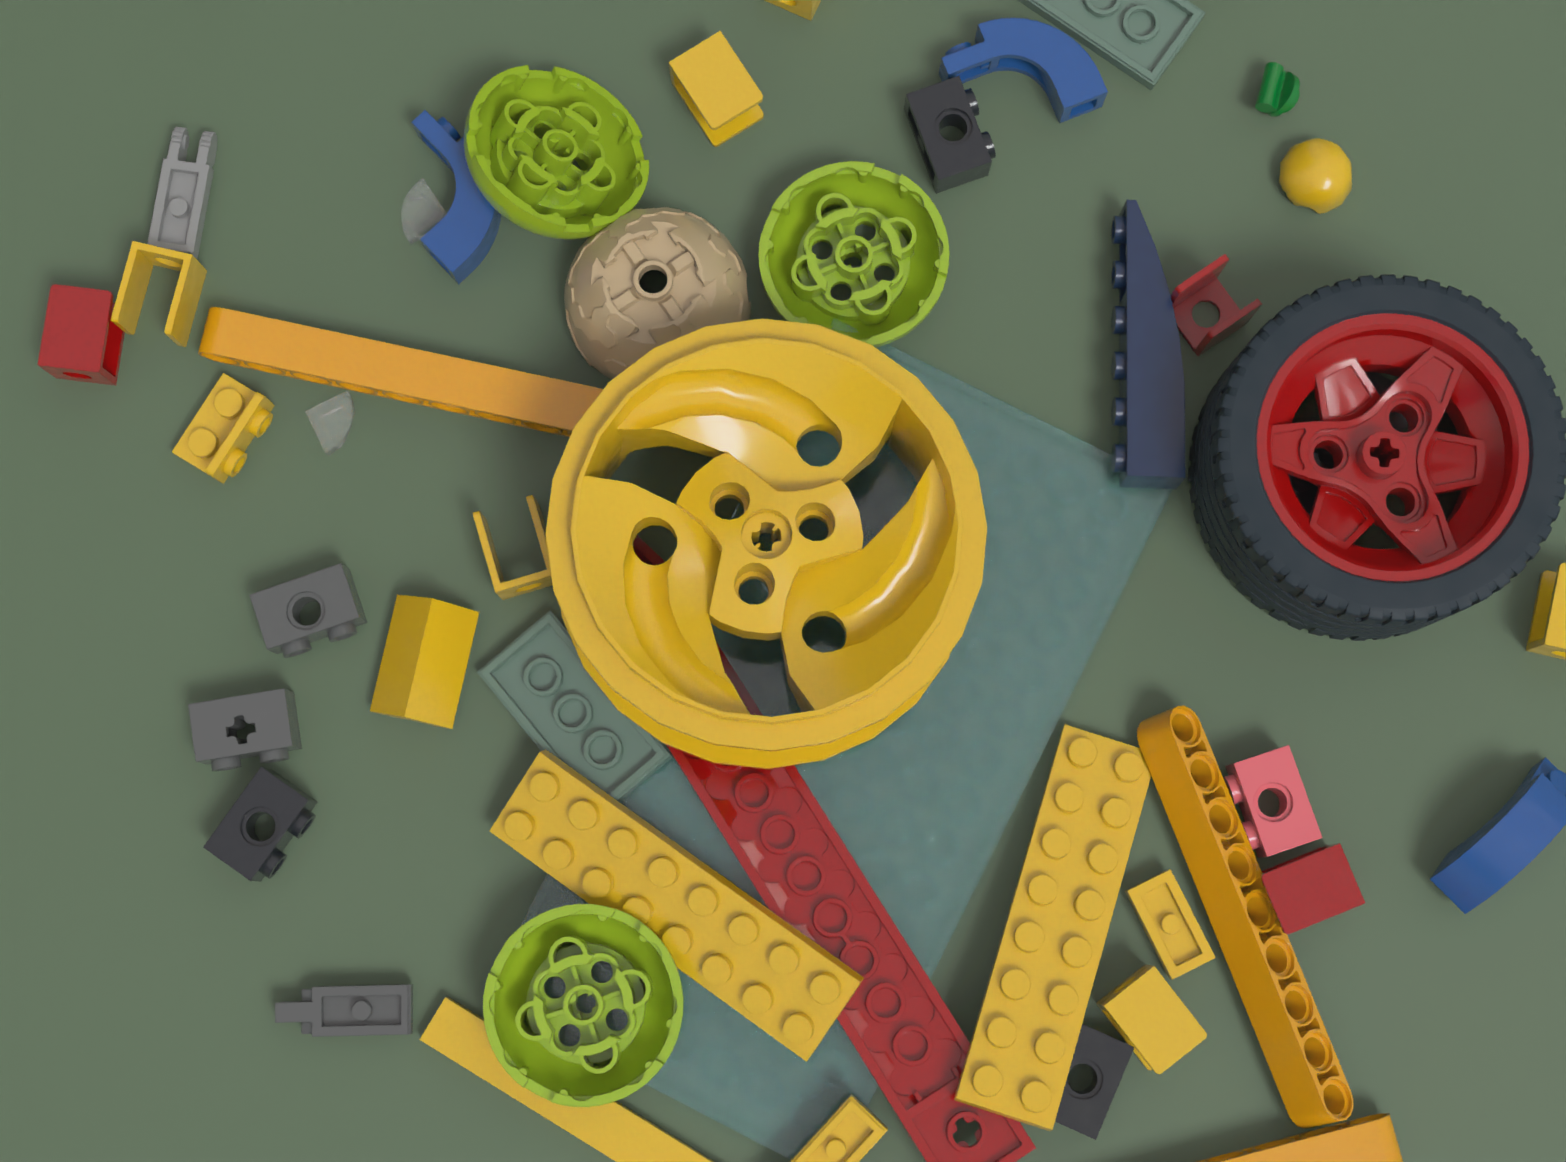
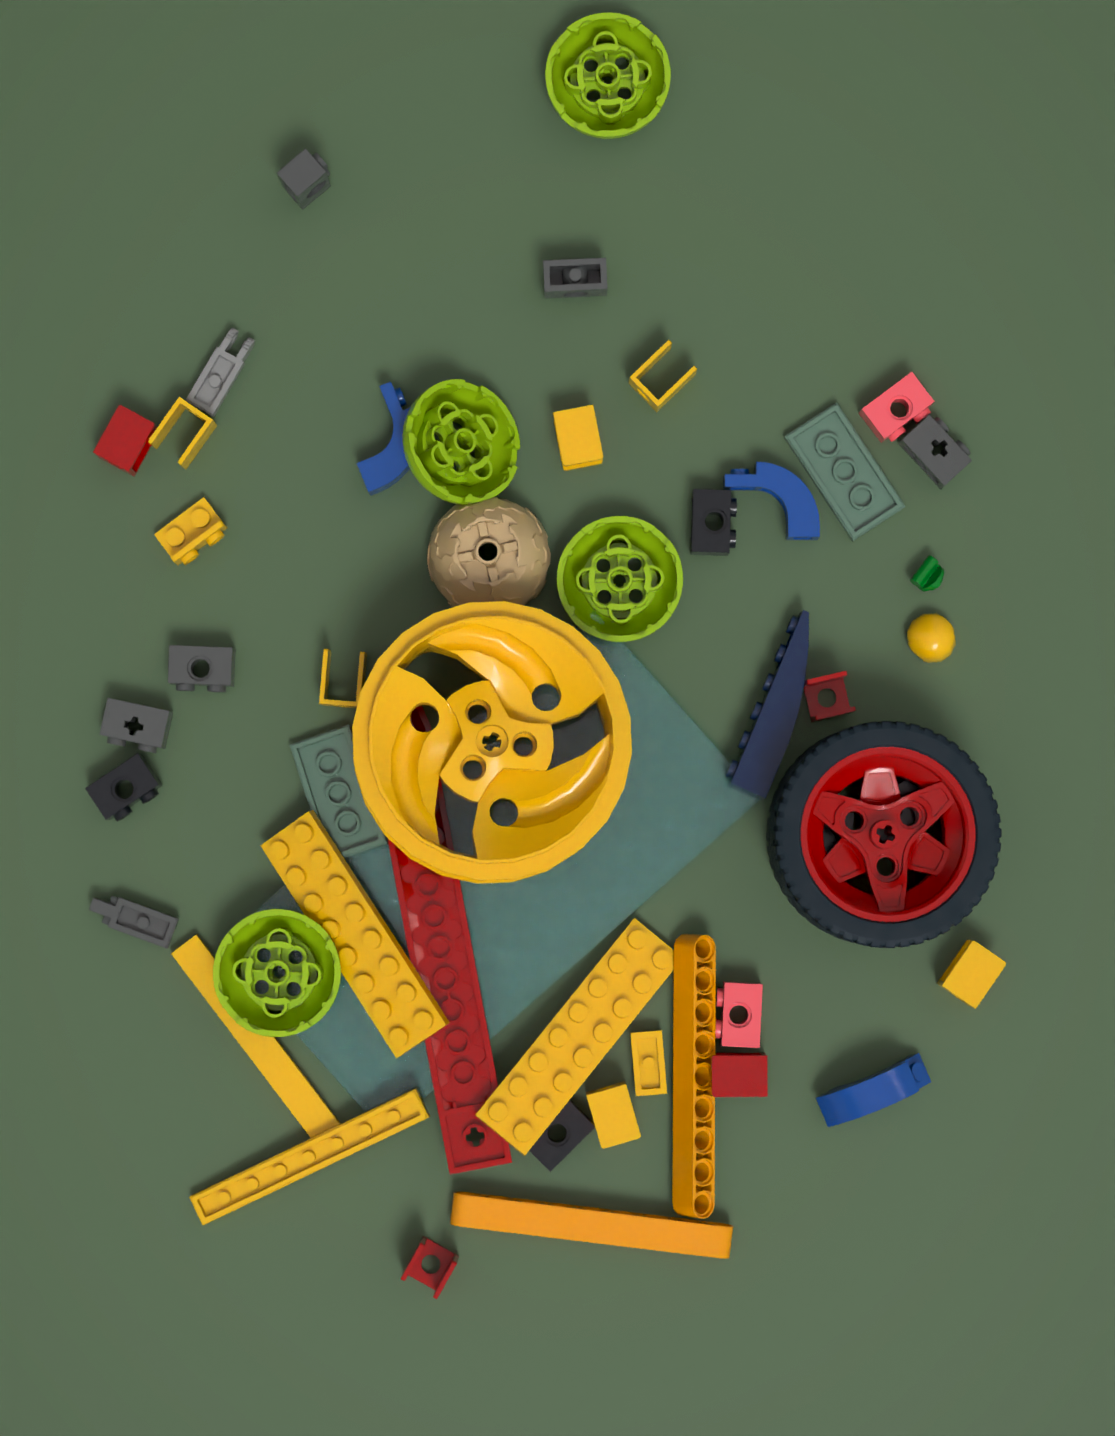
camera: 20 degrees right, 5 degrees up
light orange beam [198,307,603,437] -> none
clear tile [305,390,355,456] -> none
yellow piece [370,594,479,729] -> none
clear tile [401,178,446,245] -> none

